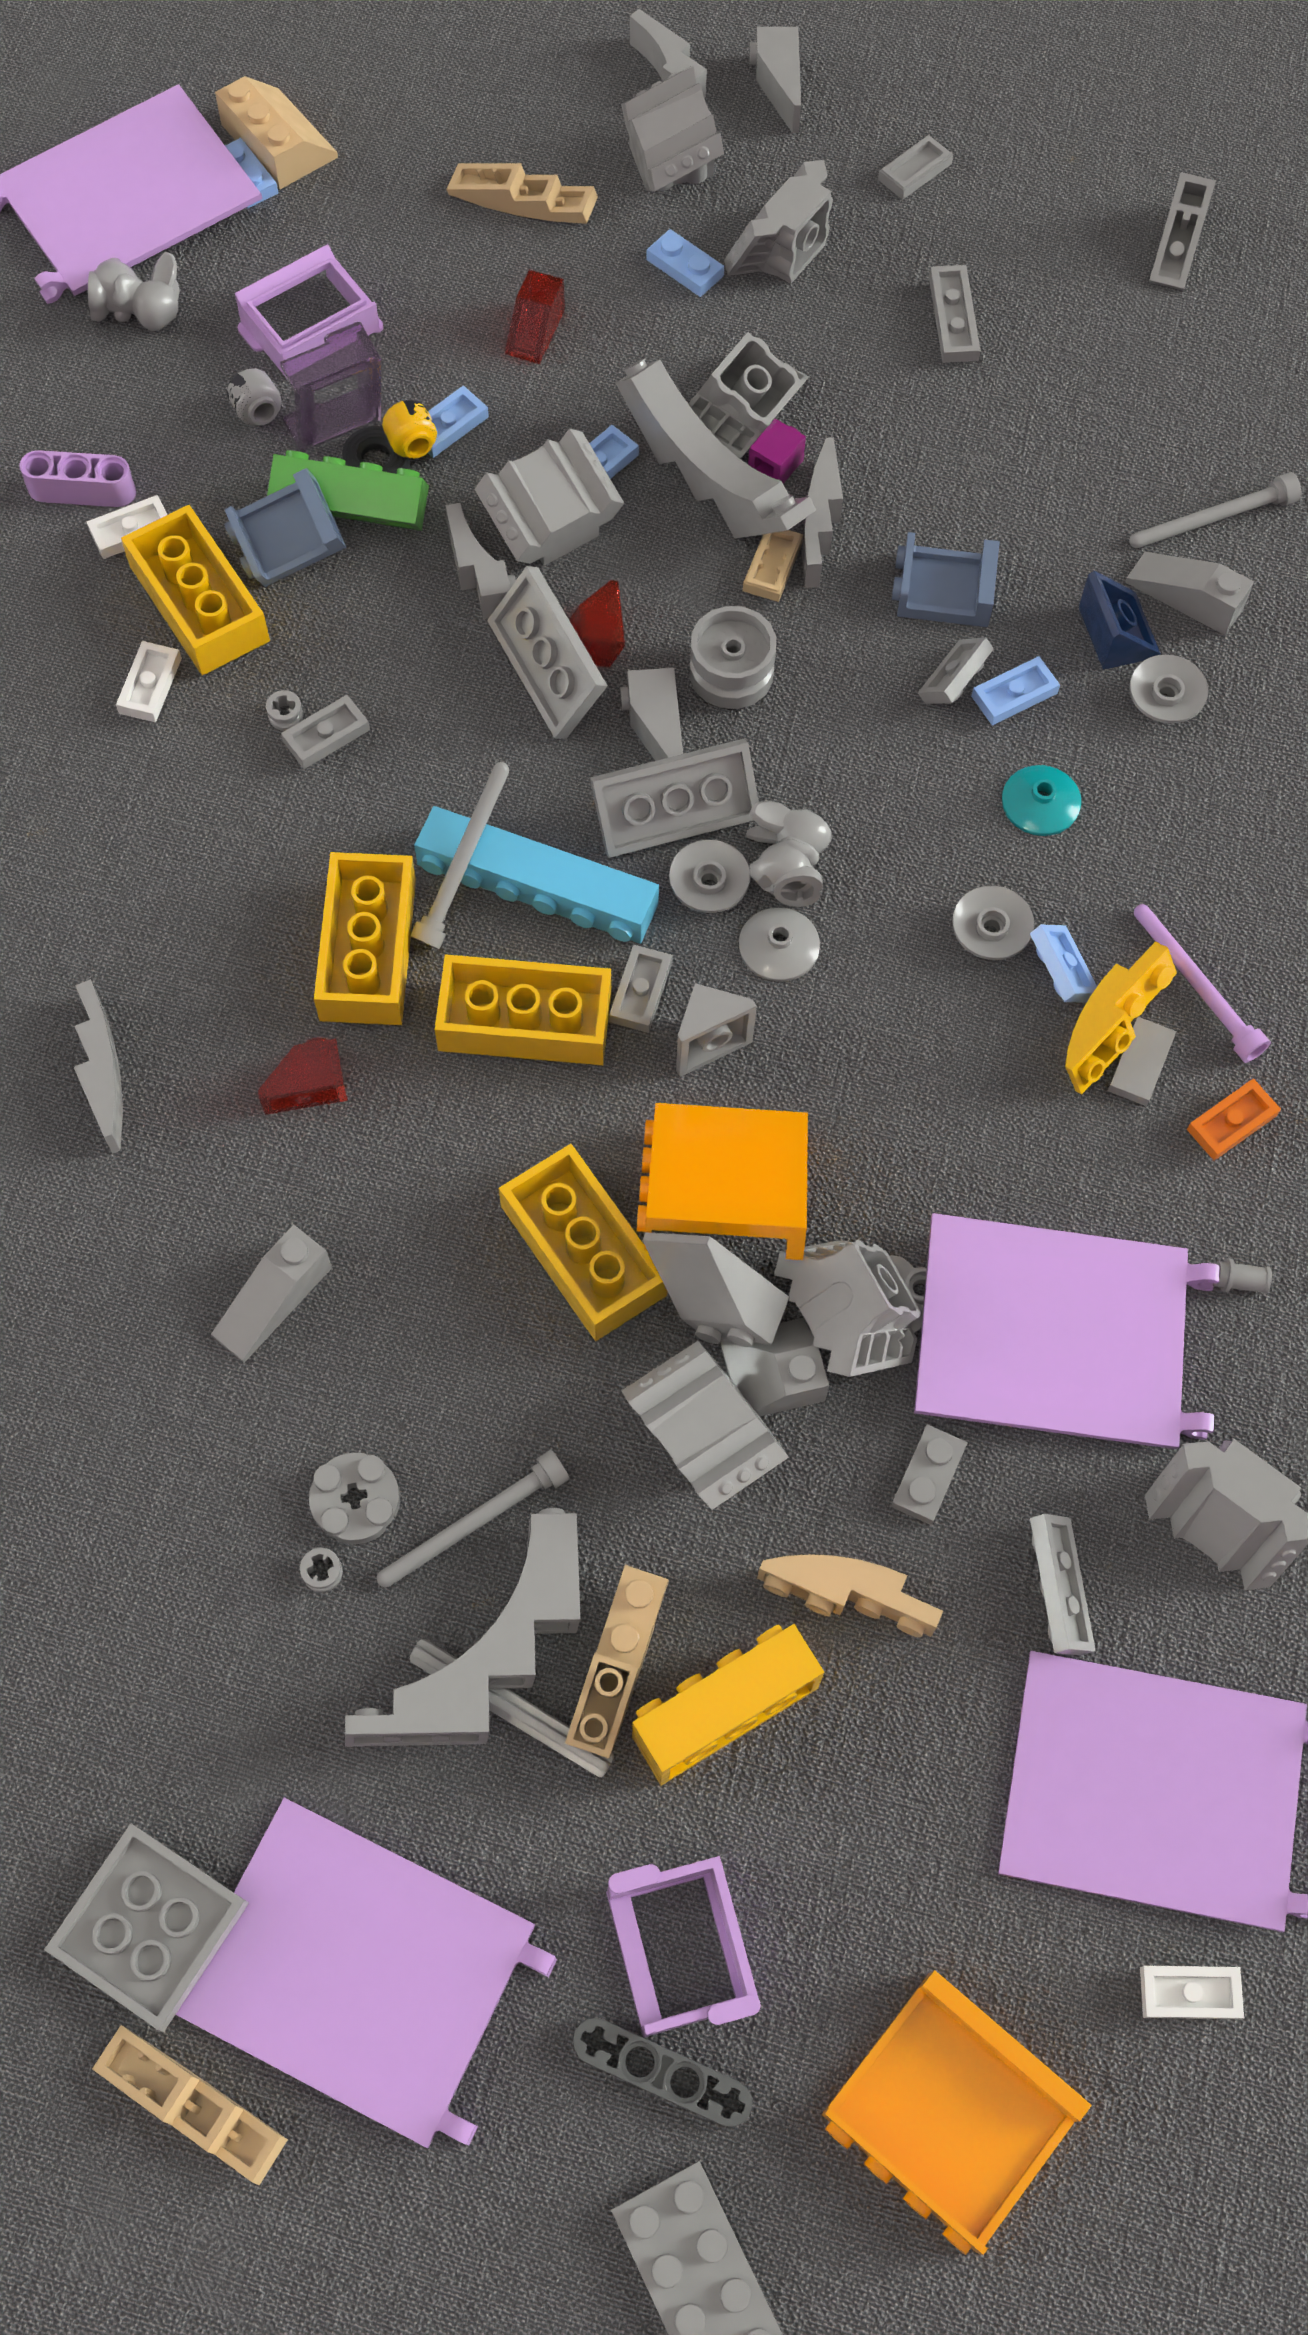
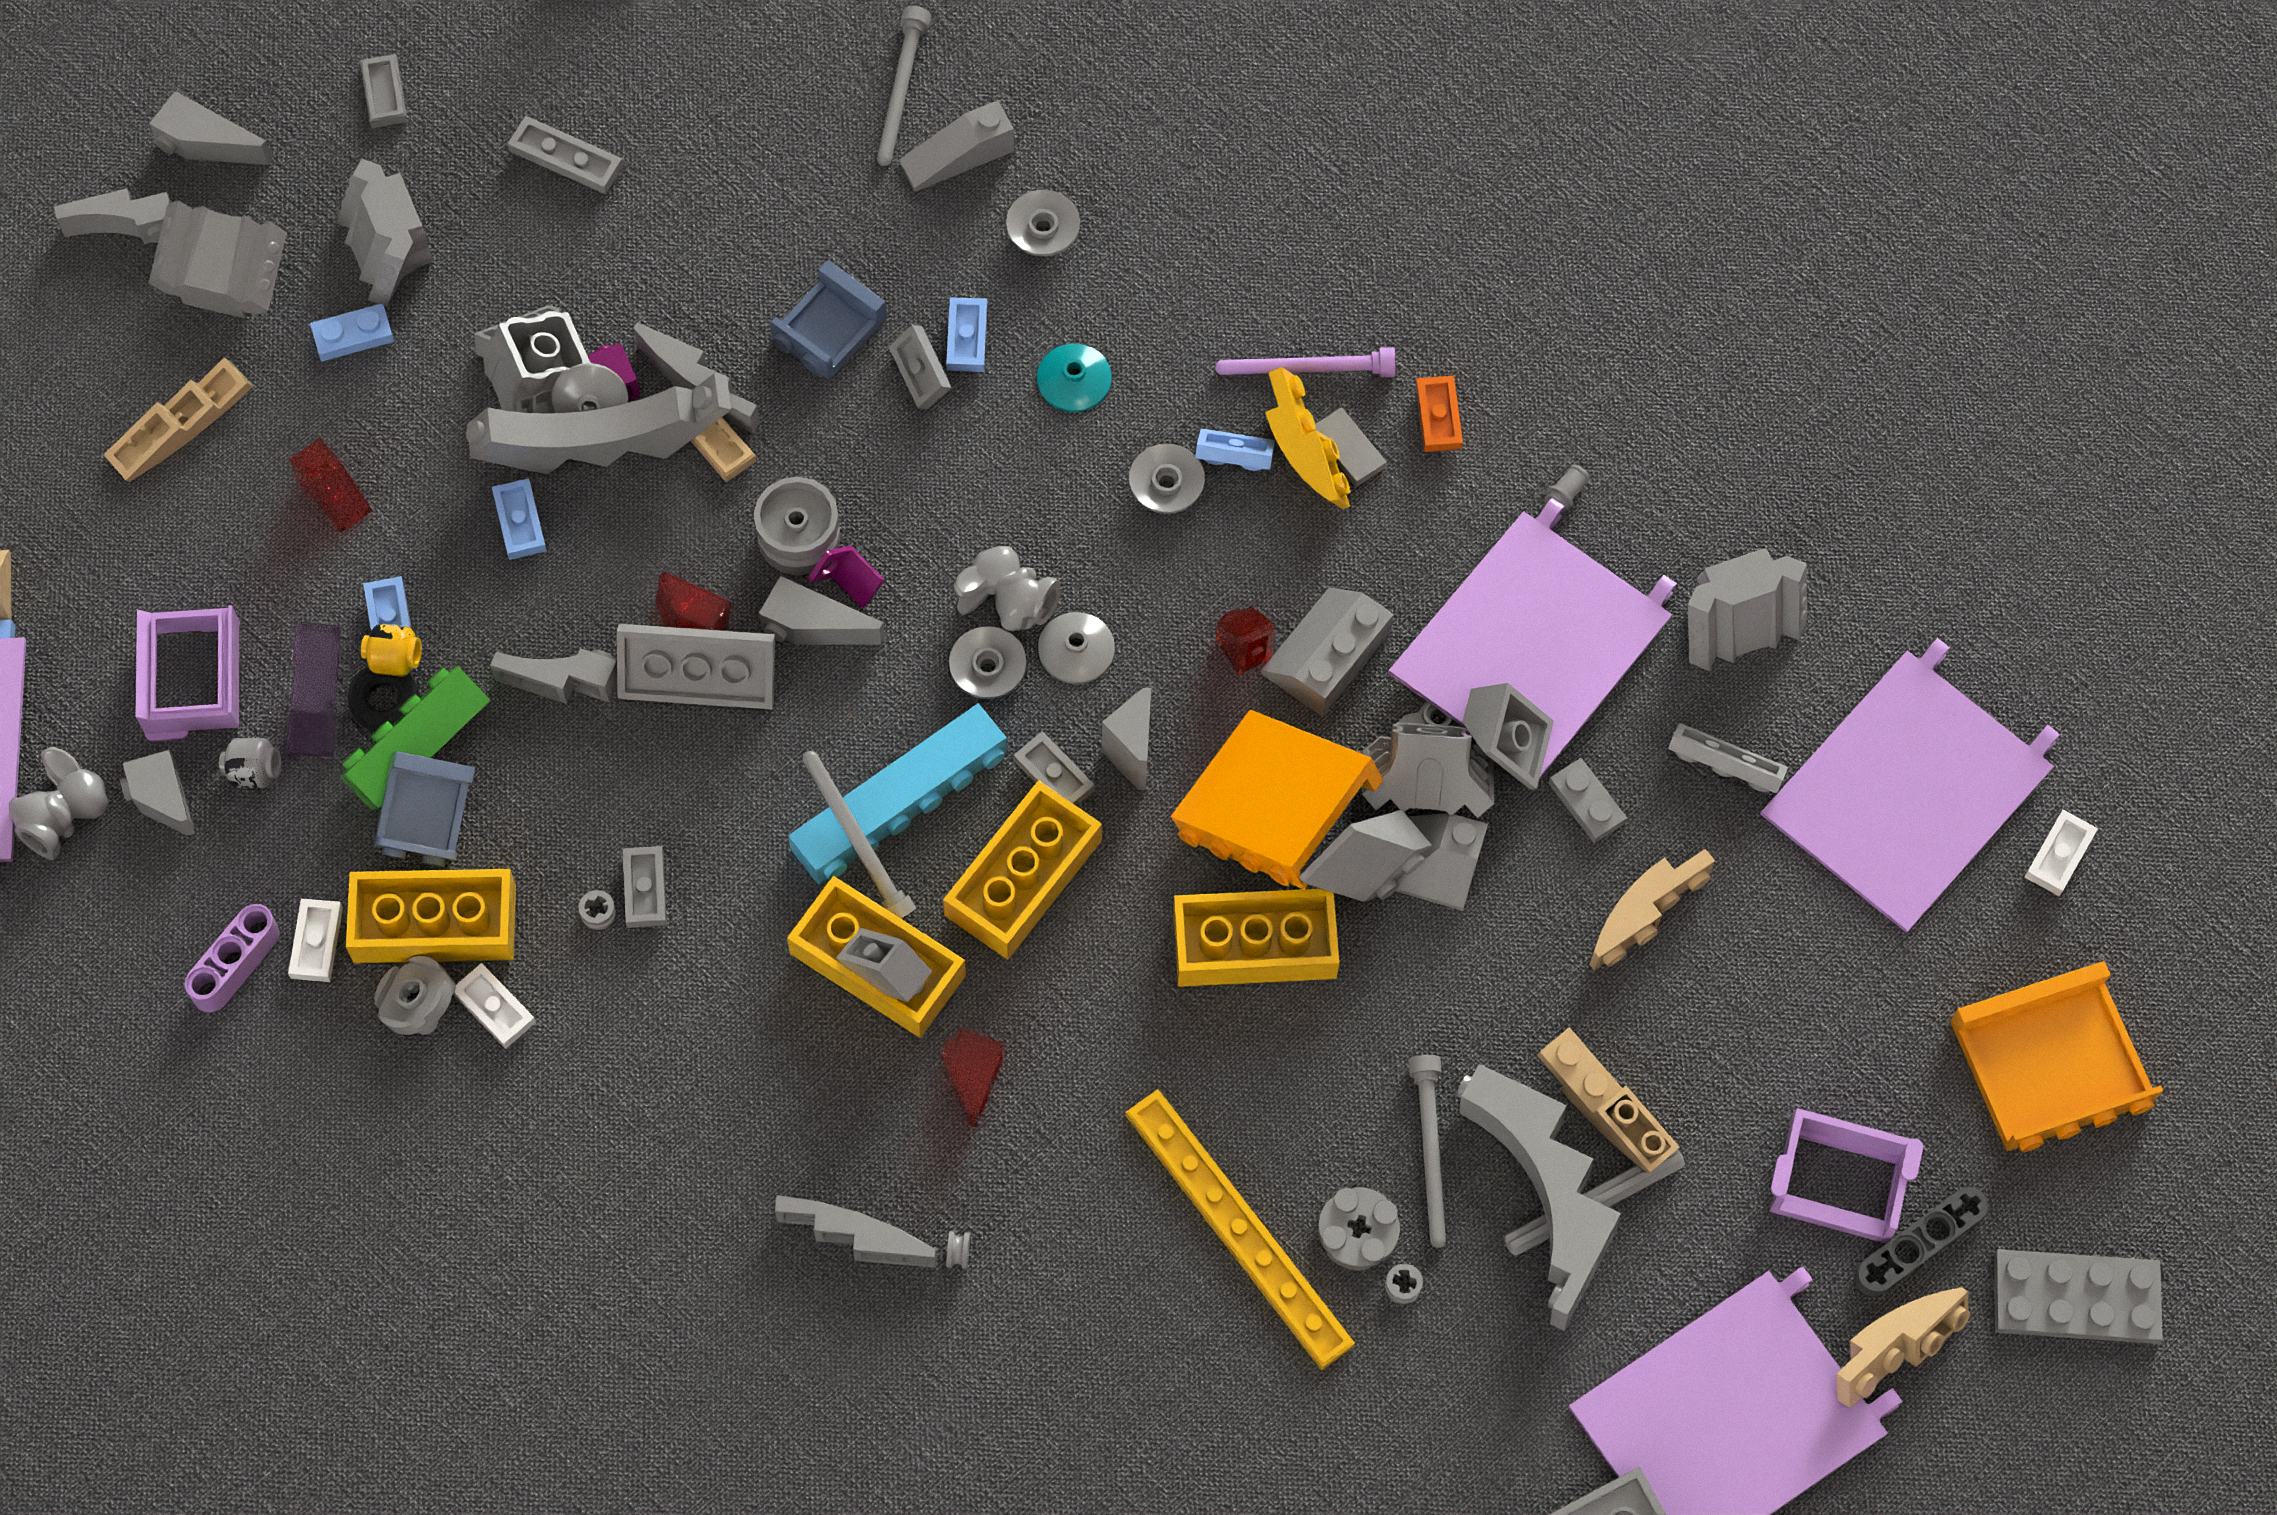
camera: 60 degrees left, 0 degrees up
light grey slope [211,1224,332,1363] -> none
light grey slope [474,428,624,566] -> none
light grey plate [590,739,759,858] -> none
light grey slope [621,1341,789,1510] -> none
yellow brick [632,1624,825,1786] -> none
dark blue slope [1078,570,1161,670] -> none
none -> light grey slope [120,750,195,836]
none -> light grey plate [374,956,456,1035]
none -> light grey dish [552,363,628,413]
none -> magenta bracket [808,545,884,607]
none -> light grey slope [836,928,932,1002]
none -> light grey bush [946,1231,970,1269]
none -> yellow tile [1126,1089,1355,1371]
none -> clear red slope [1216,606,1275,675]
none -> light grey slope [1260,587,1394,717]
none -> light grey slope [1462,683,1554,790]
none -> tan slope [1836,1287,1970,1409]

